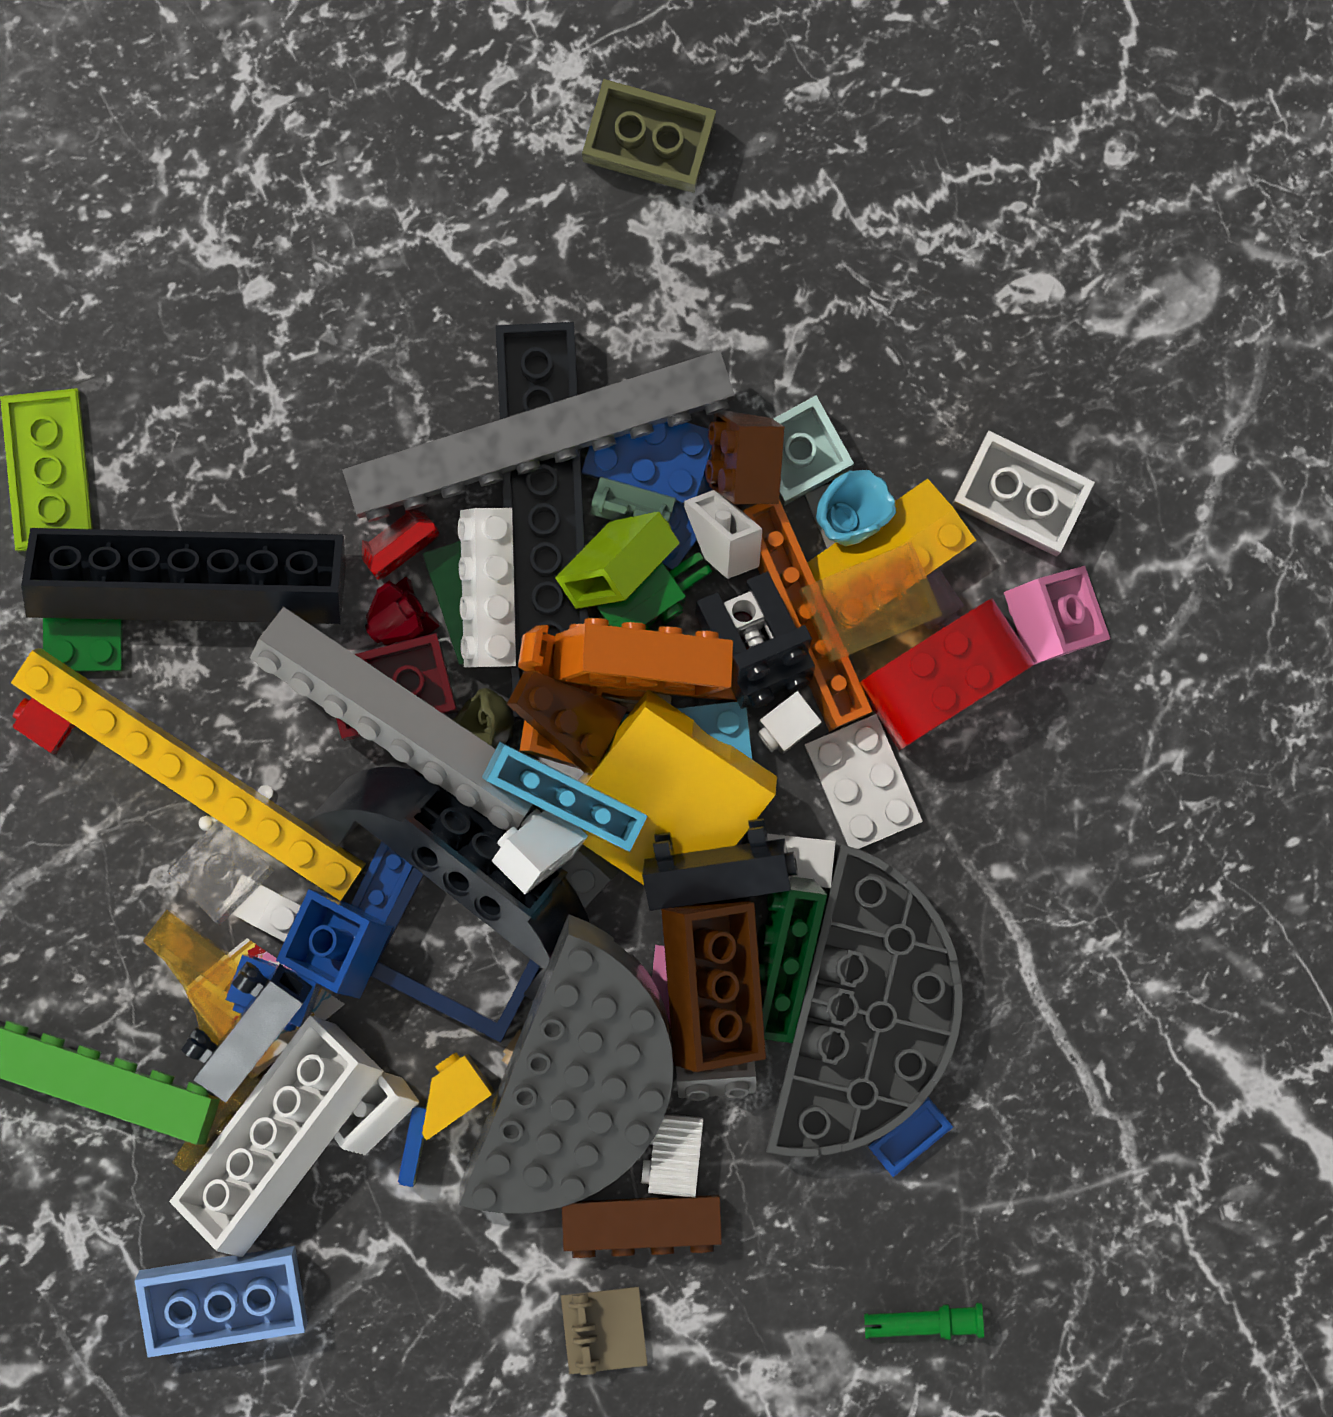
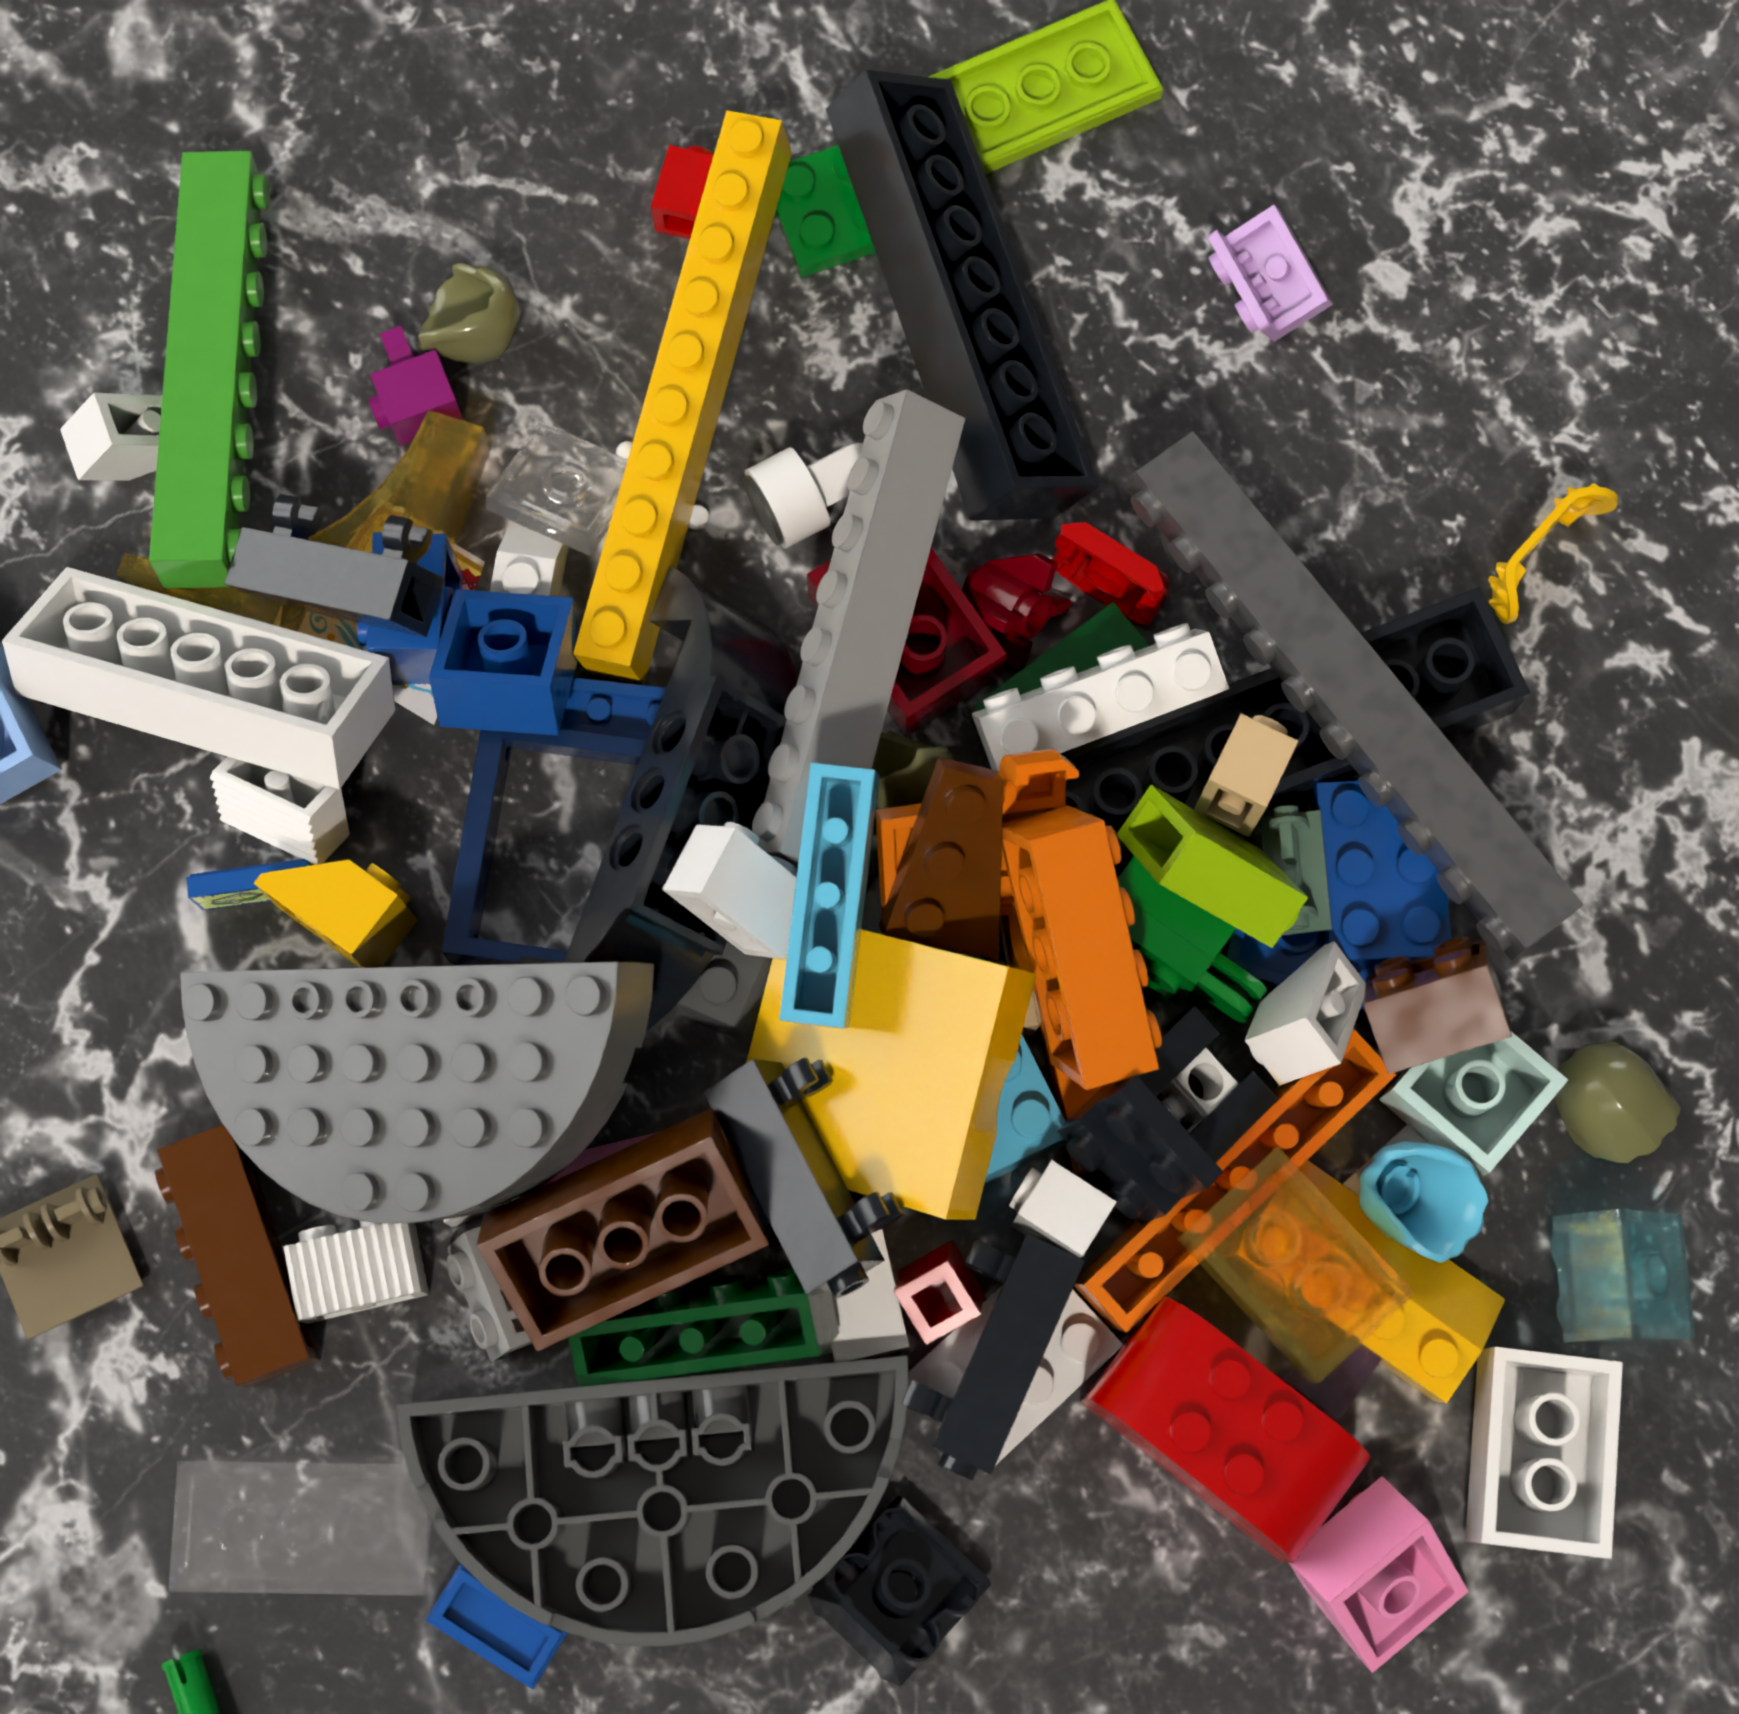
camera: 70 degrees right, 10 degrees down
none -> white slope [60,393,162,481]
none -> clear tile [169,1461,431,1596]
none -> magenta brick [367,326,464,447]
none -> olive hair [415,263,521,365]
none -> white piece [742,443,863,549]
none -> black slope [807,1496,991,1687]
none -> red brick [893,1240,985,1345]
none -> black brick [901,1234,1085,1481]
none -> tan brick [1194,714,1298,837]
none -> lavender bracket [1207,205,1333,342]
none -> yellow piece [1488,483,1618,624]
none -> clear light blue slope [1551,1209,1695,1343]
none -> olive hair [1554,1041,1681,1163]

